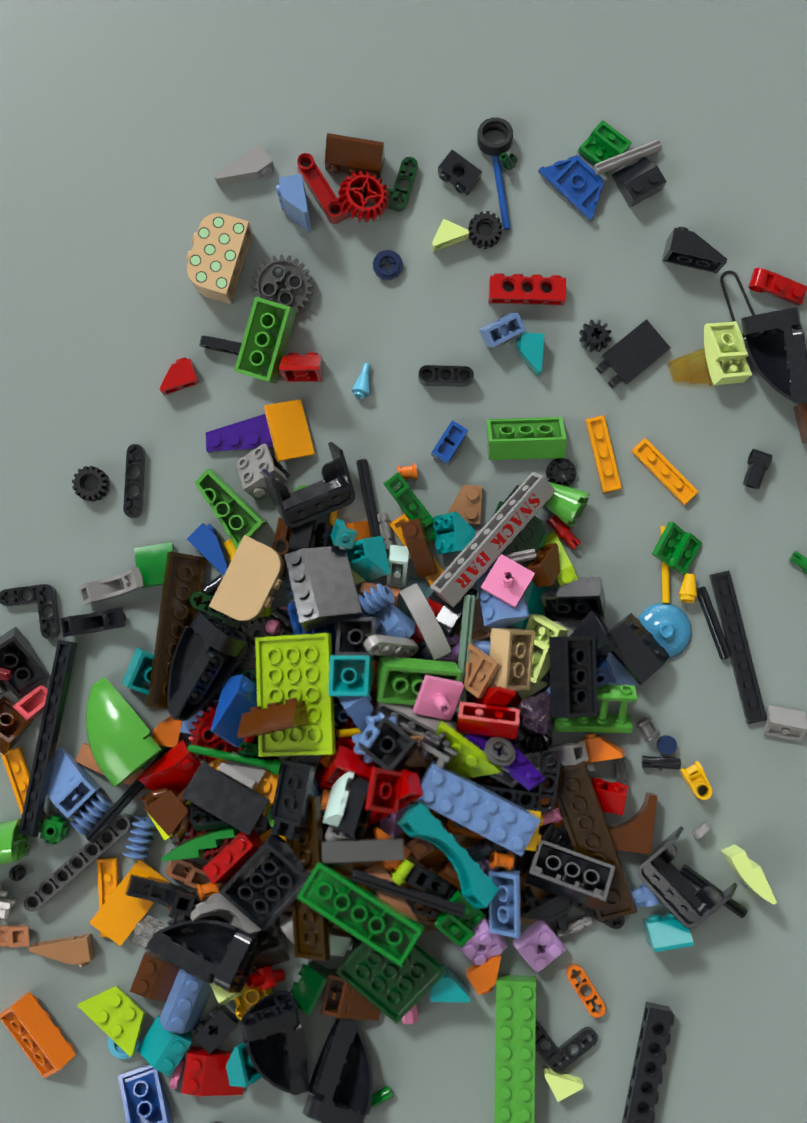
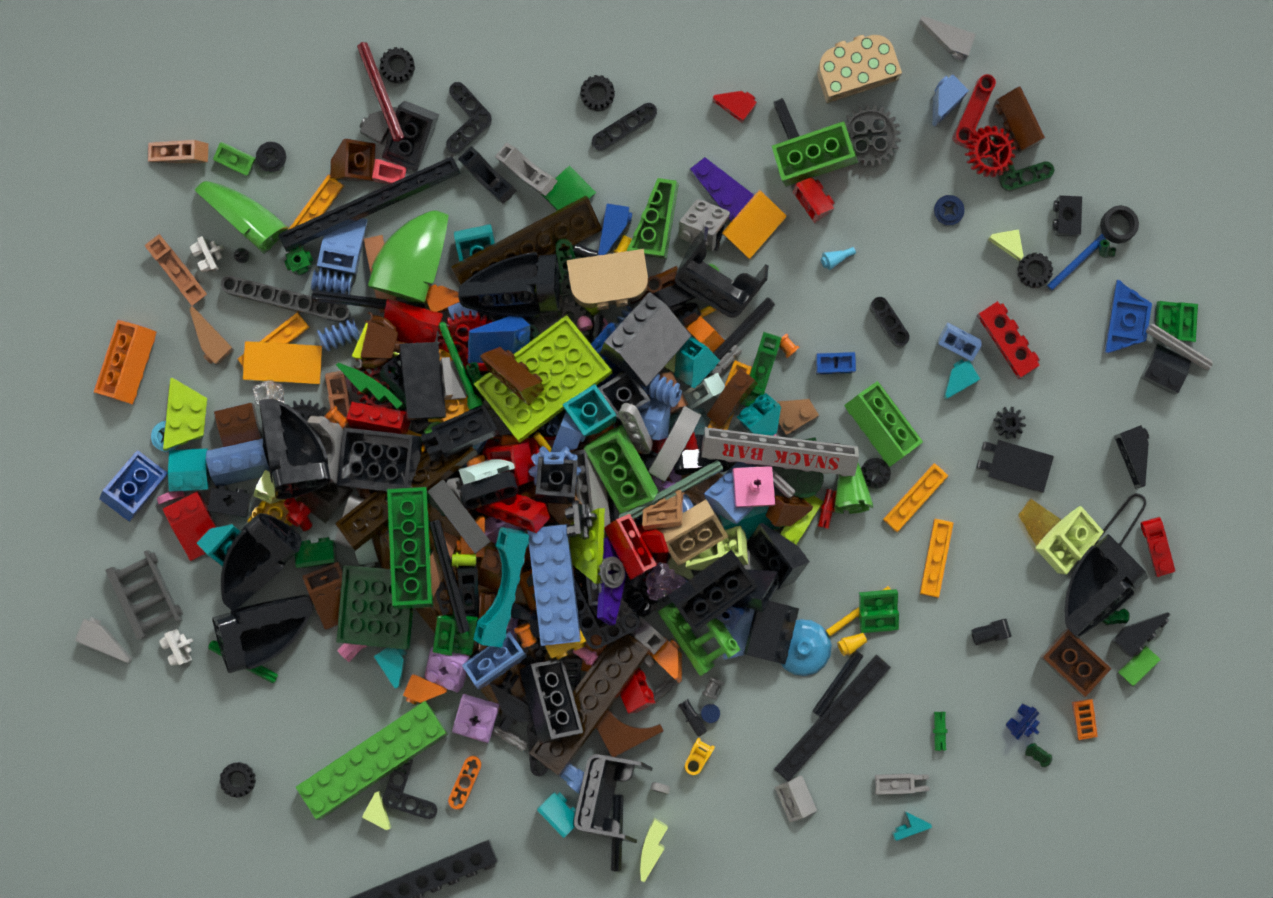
camera: 50 degrees right, 0 degrees up
black arch [125,874,196,916] -> none
teal bracket [331,519,357,549] -> none
red slope [365,767,403,814] -> none
bright pink tile [413,675,464,721] -> none

